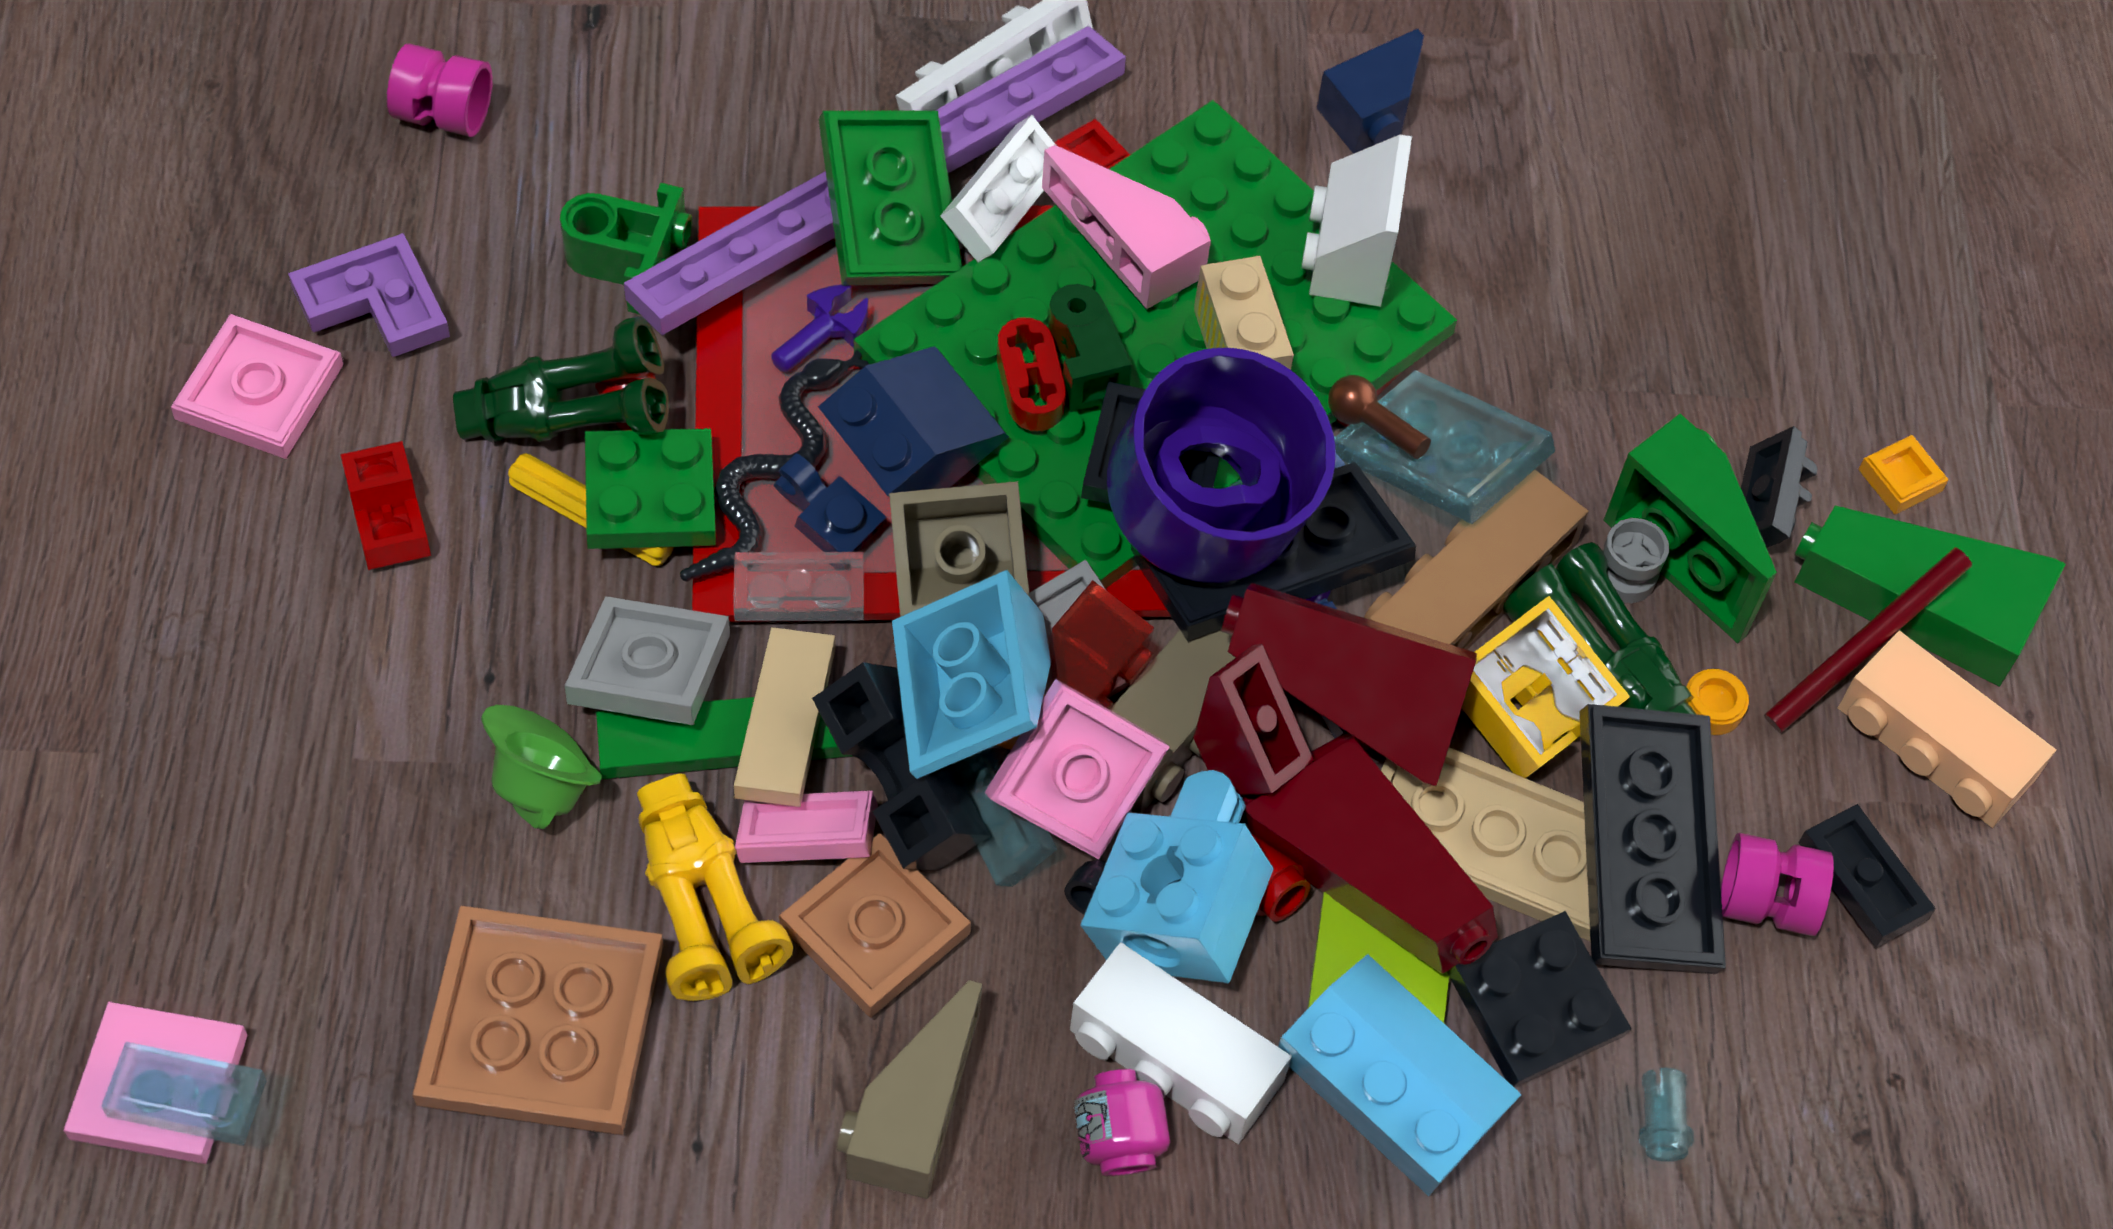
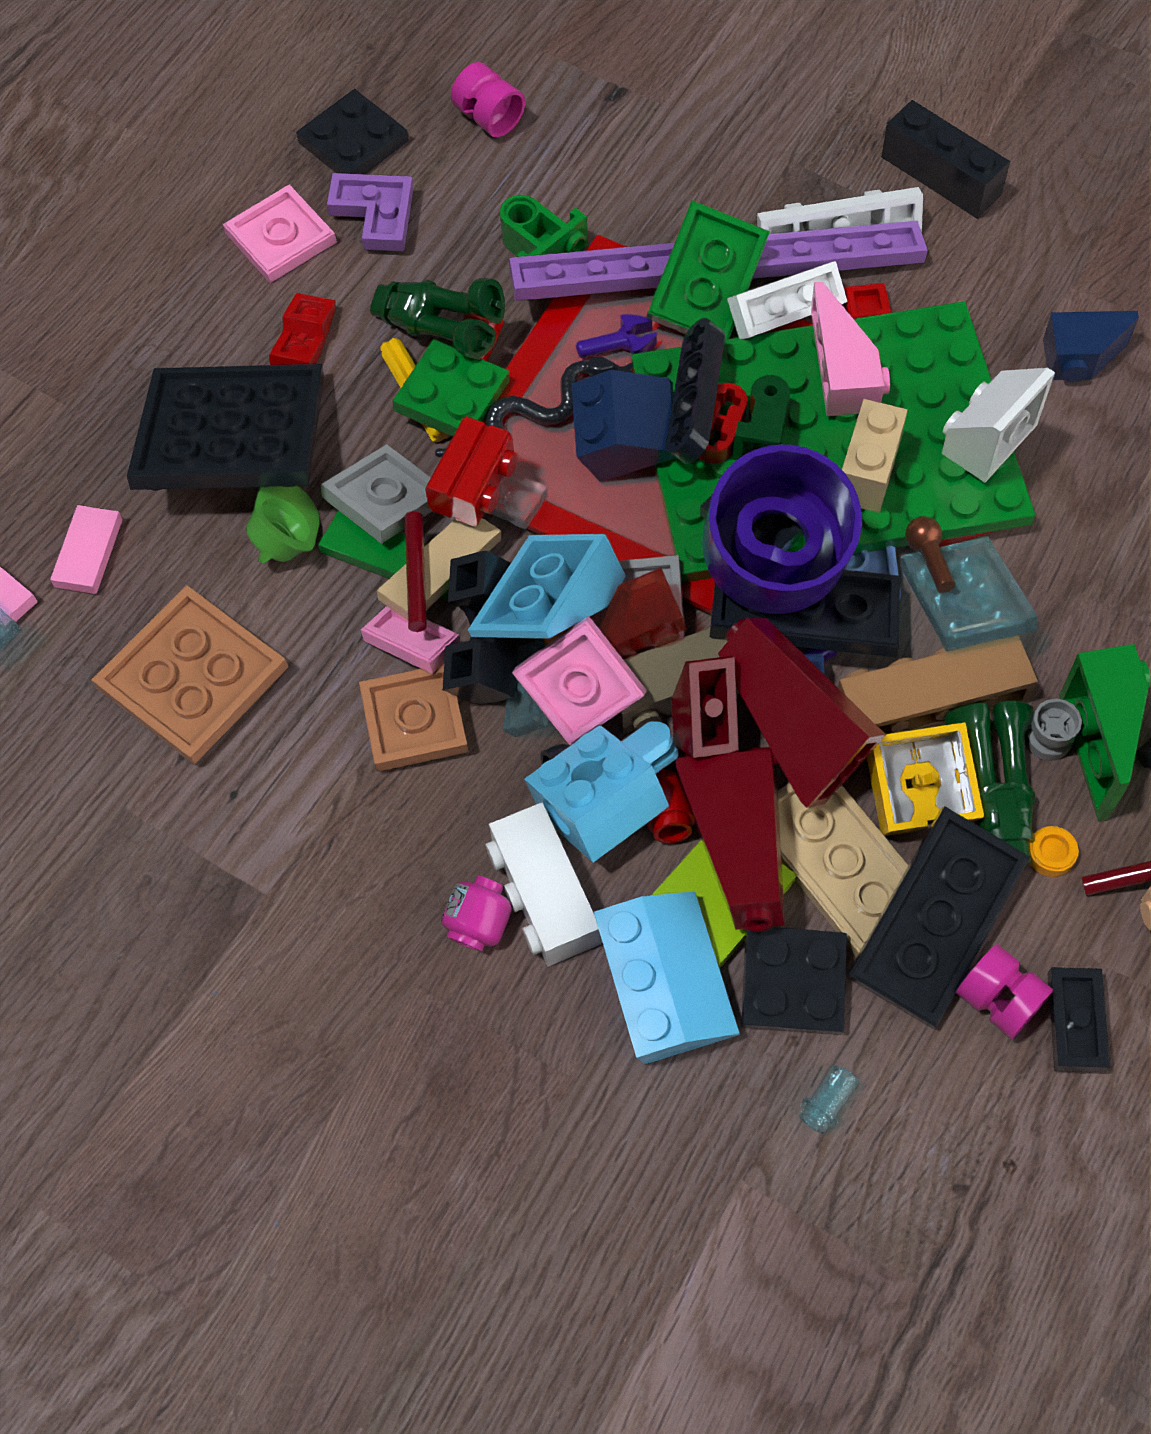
camera: 40 degrees right, 5 degrees up
yellow piece [637,774,793,1001] -> none
dark blue plate [773,453,887,568] -> none
dark tan slope [837,980,982,1199] -> none
dark tan slope [889,481,1029,617] -> none
none -> bright pink tile [50,505,123,594]
none -> black plate [127,364,324,491]
none -> black plate [296,88,409,175]
none -> dark red bar [405,511,427,632]
none -> red brick [425,416,518,527]
none -> black beam [666,318,725,464]

